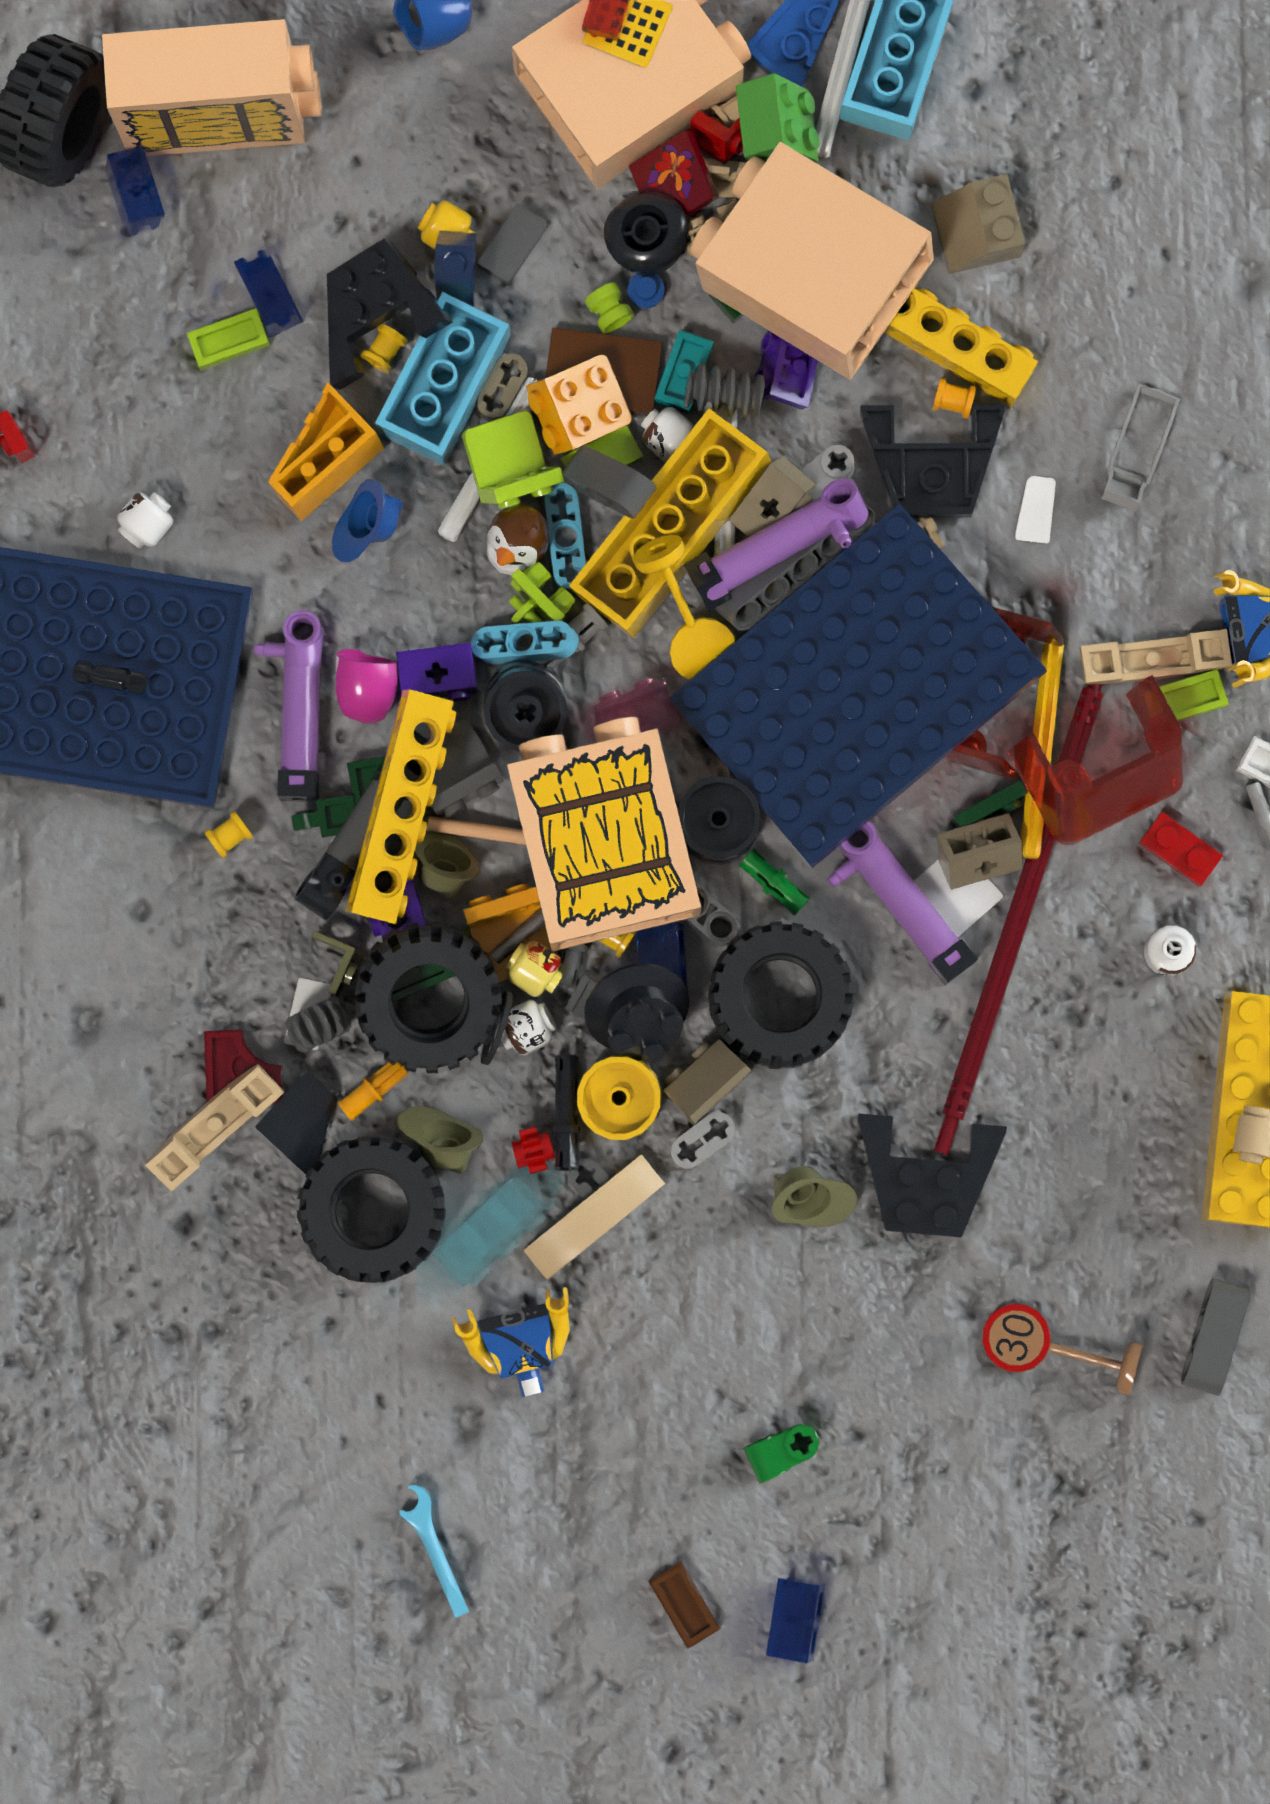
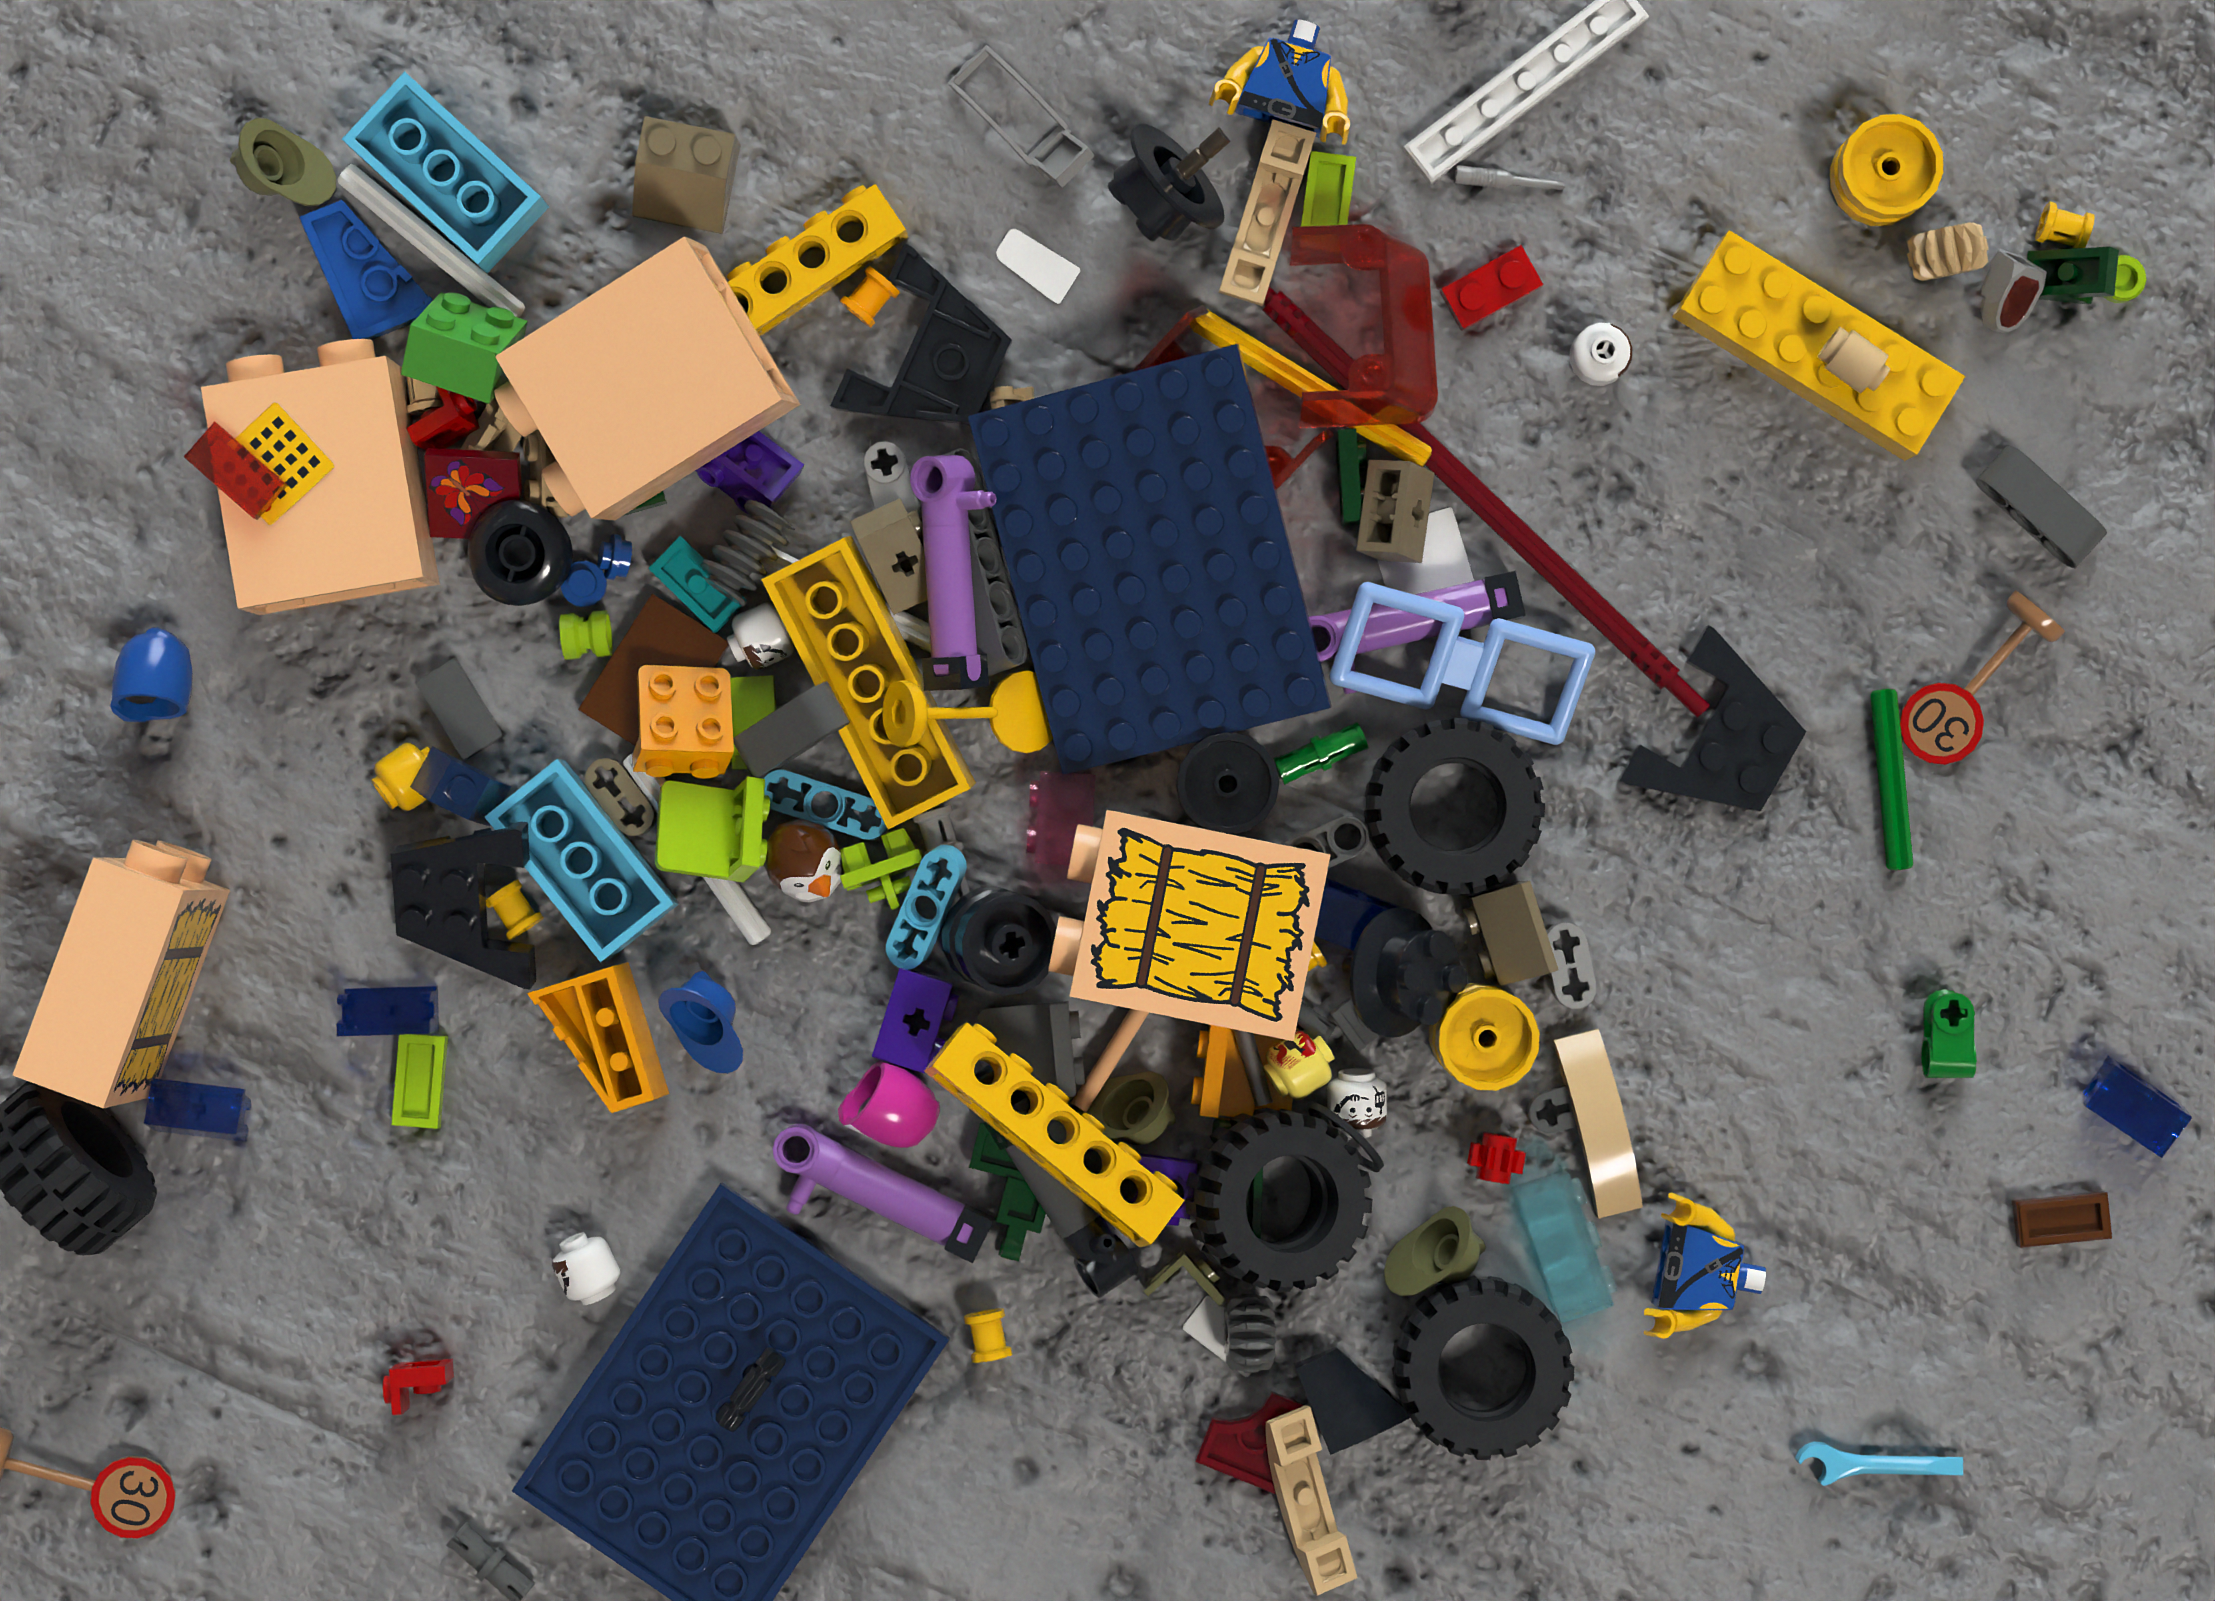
camera: 70 degrees left, 5 degrees up
light orange axle [337,1062,408,1121] -> none
black pin [552,1054,582,1171] -> none
olive piece [771,1166,857,1227] -> none
none -> blue plate [597,534,632,580]
none -> black piece [1108,124,1231,241]
none -> light blue bar [1329,582,1595,745]
none -> green axle [1870,689,1913,870]

